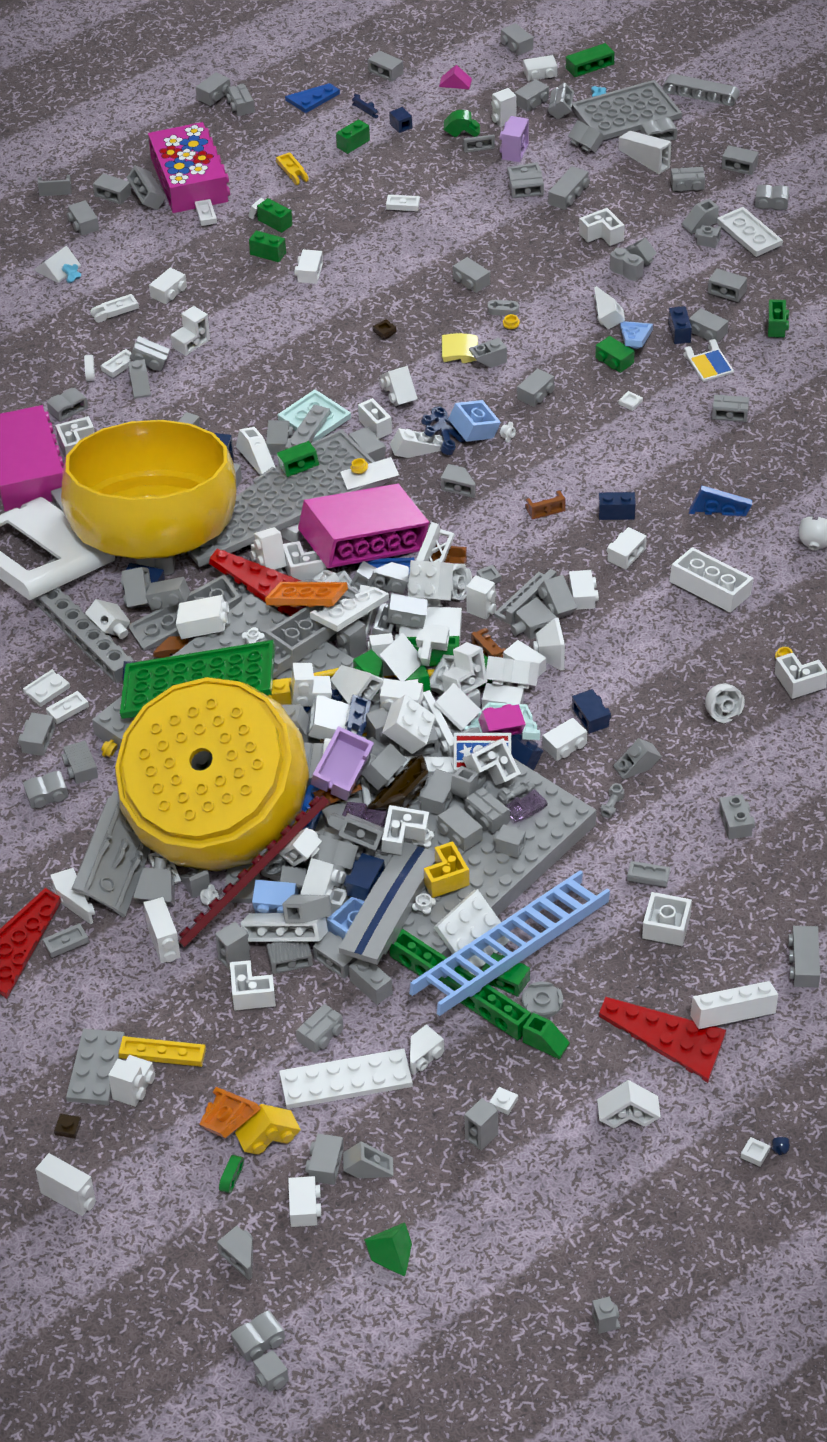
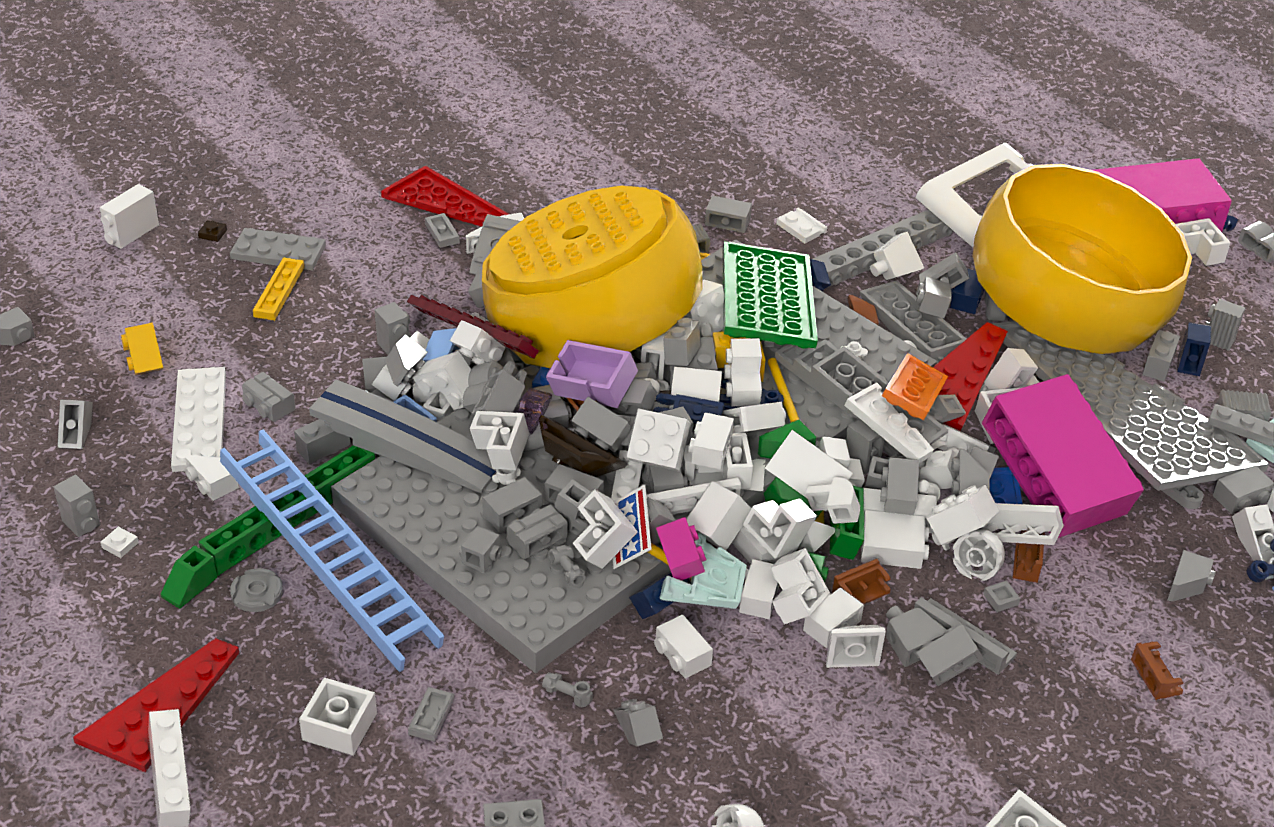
camera: 90 degrees right, 5 degrees down
white plate [46,691,89,724] -> none
white brick [108,1055,155,1107] -> none
white brick [143,897,181,963] -> none
white brick [176,595,229,639] -> none
orange wing [199,1087,261,1138] -> none
green beam [219,1154,244,1194] -> none
white brick [230,960,276,1010] -> none
white slope [236,427,276,475] -> none
green brick [276,441,320,477] -> none
white brick [289,1176,321,1227] -> none
light grey brick [305,1134,344,1185] -> none
white plate [313,569,339,582] -> none
white sticker [340,457,399,490] -> none
dark blue brick [344,853,385,901] -> none
yellow plate [350,458,368,474] -> none
white plate [412,893,436,914] -> none
yellow brick [424,841,470,898] -> none
white plate [434,889,510,975] -> none
white brick [466,575,497,620] -> none
green brick [482,952,530,997] -> none
clear purple slope [506,789,548,822] -> none
white brick [569,570,599,610] -> none
dark blue brick [572,689,611,734] -> none
white brick [597,1080,661,1128] -> none
dark blue brick [598,492,636,520] -> none
white brick [607,527,647,570] -> none

